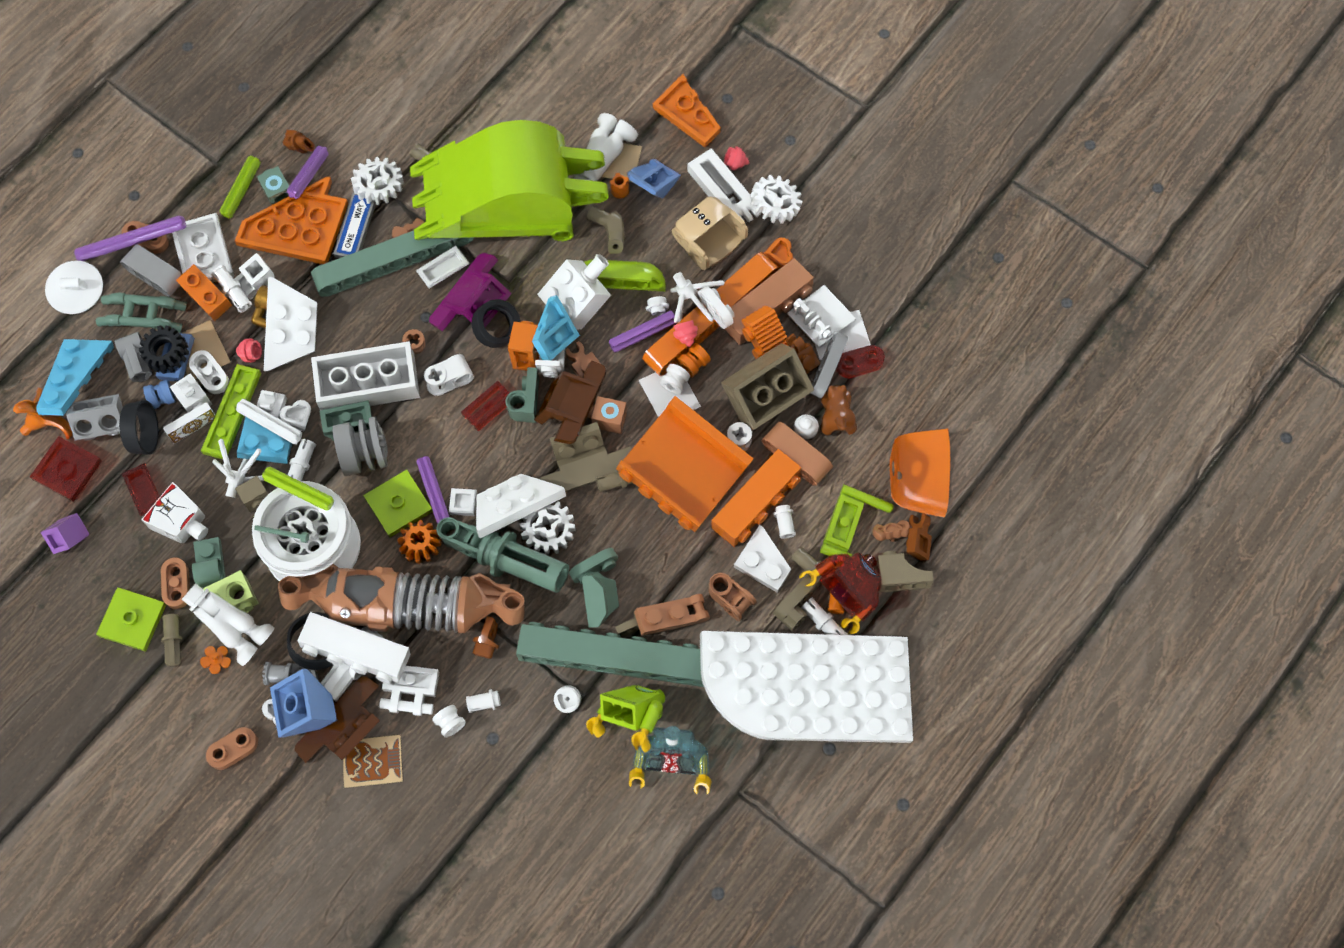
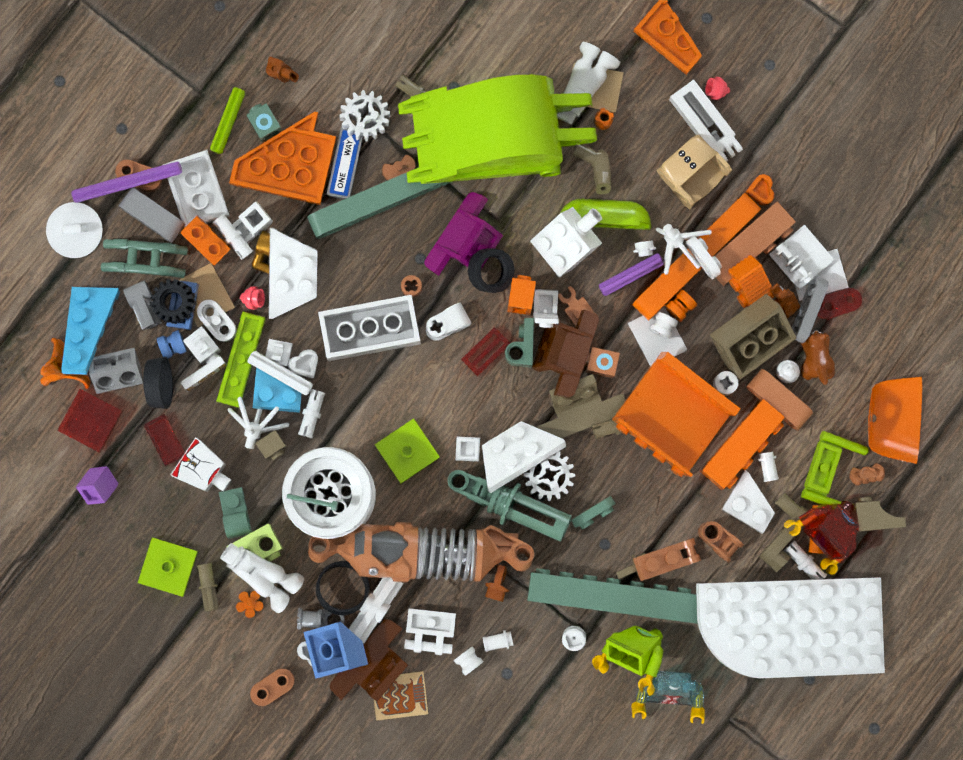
camera: 10 degrees left, 15 degrees up
nougat plate [161,558,190,609] -> none
lime axle [262,467,334,511] -> none
medium lavender axle [287,145,329,199] -> none
white brick [297,612,411,684] -> none
sand green slope [319,400,372,441] -> none
light grey wheel [333,416,388,476] -> none
orange gear [397,519,442,564] -> none
white tile [416,246,469,289] -> none
medium lavender axle [417,456,449,524] -> none
medium azure wing [532,295,580,361] -> none
sand green slope [582,571,619,628] -> none
medium blue slope [627,159,680,198] -> none
coral plate [673,320,698,347] -> none
white gear [750,175,802,224] -> none
dark orange plate [906,513,932,561] -> none

